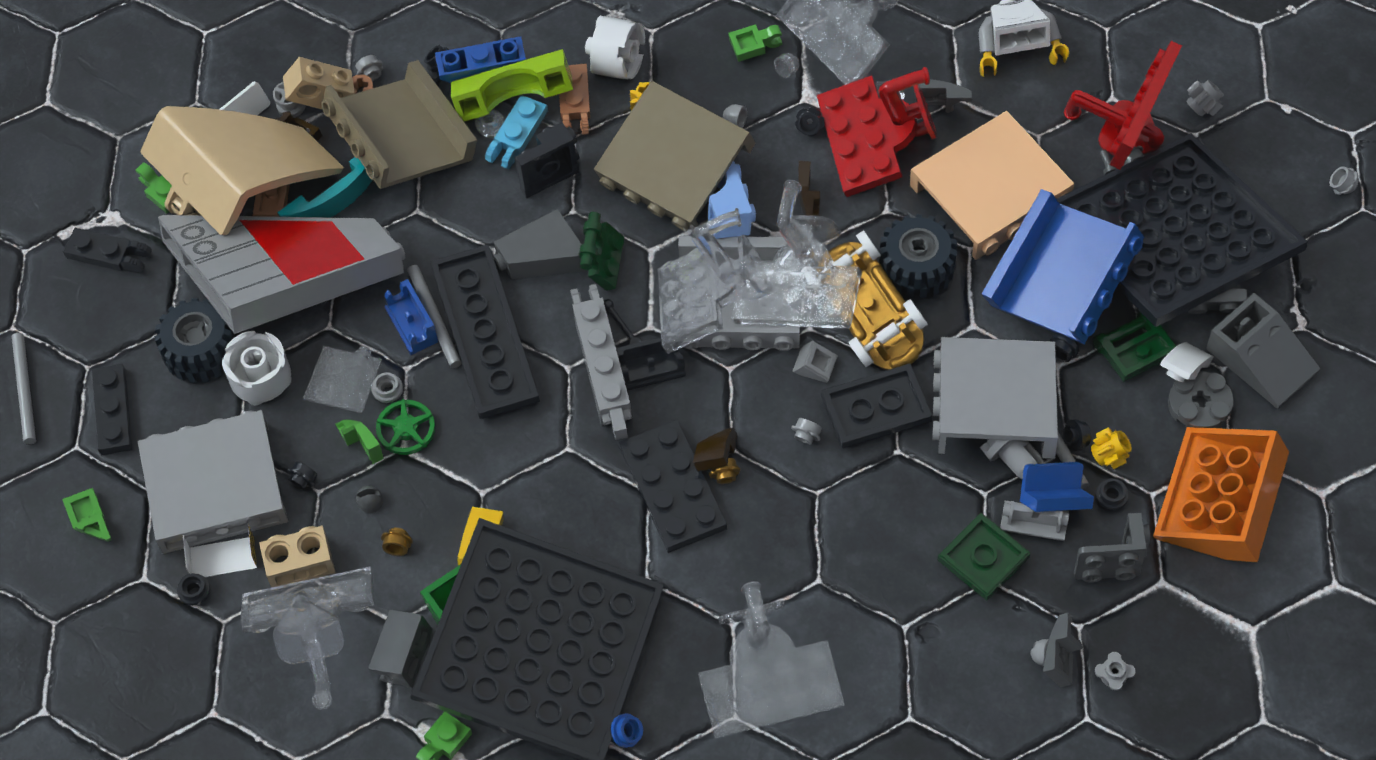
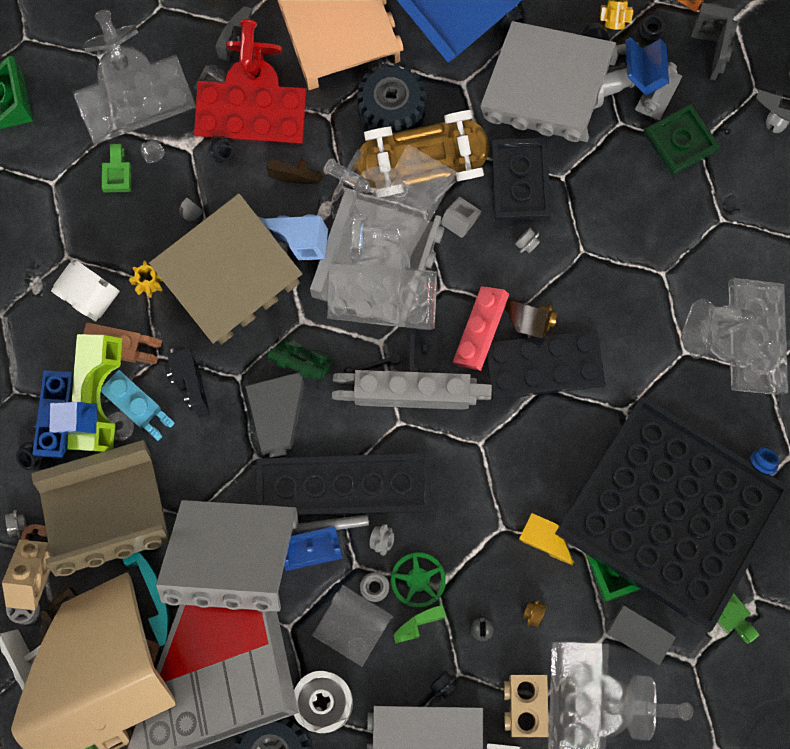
camera: 75 degrees left, 15 degrees up
none -> brick [49,402,97,435]
none -> light grey panel [156,500,299,612]
none -> light grey plate [370,524,394,556]
none -> coral plate [453,286,509,371]

